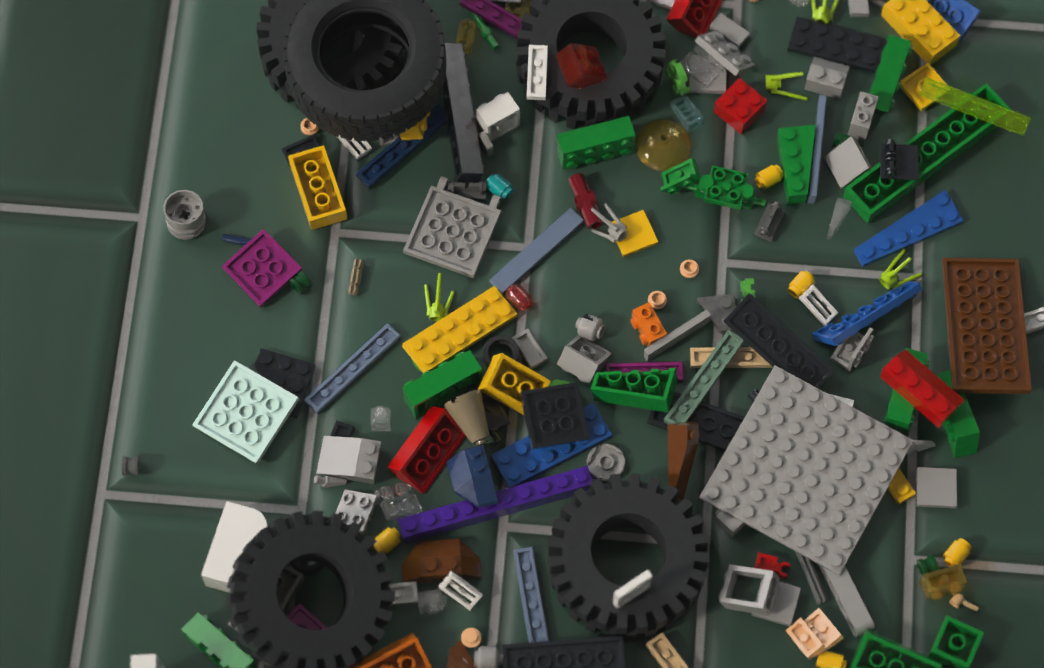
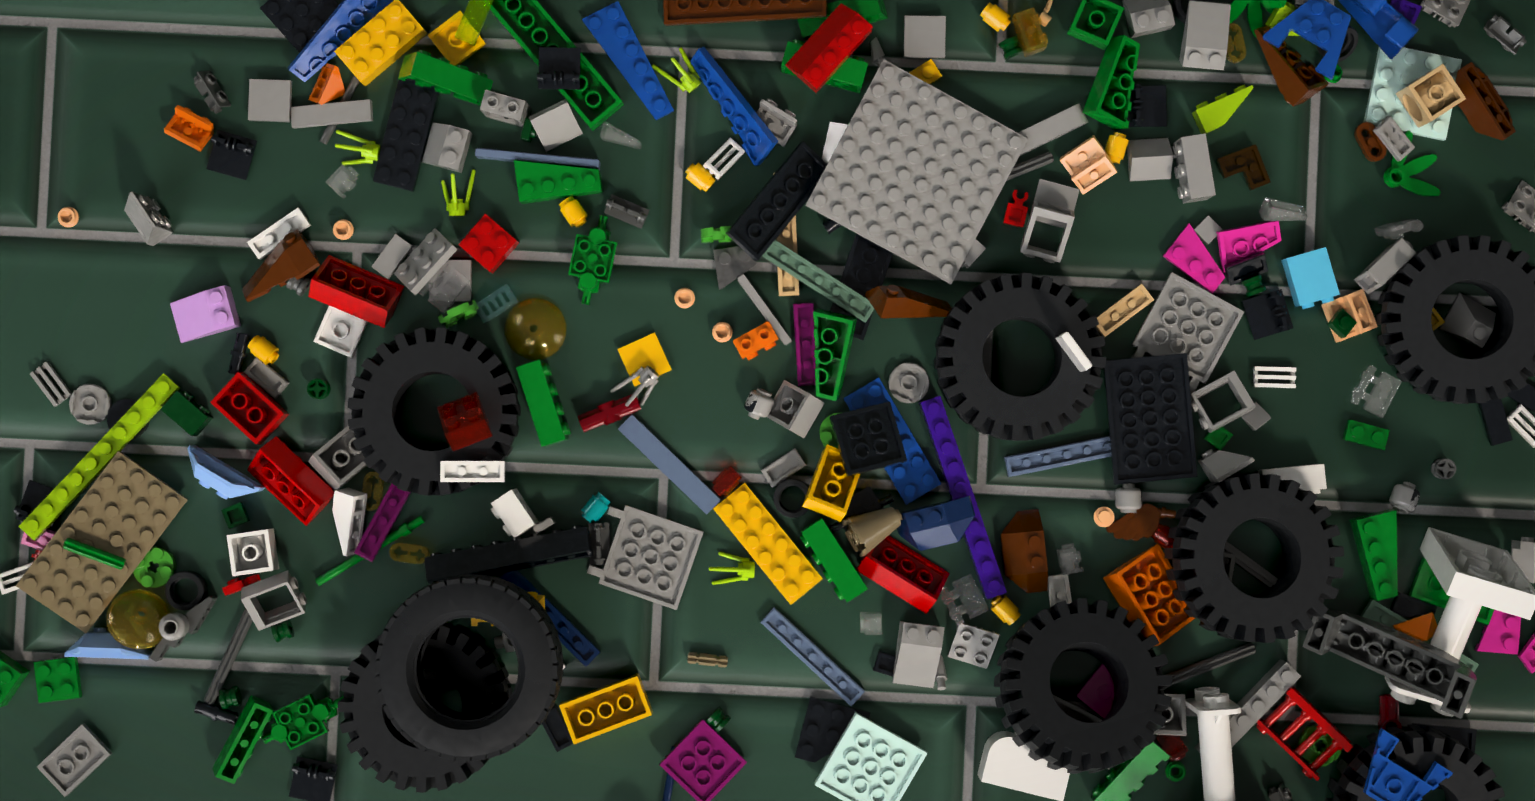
camera: 90 degrees left, 20 degrees up
white tile [439,571,483,610] -> none
green bracket [660,158,700,195] -> none

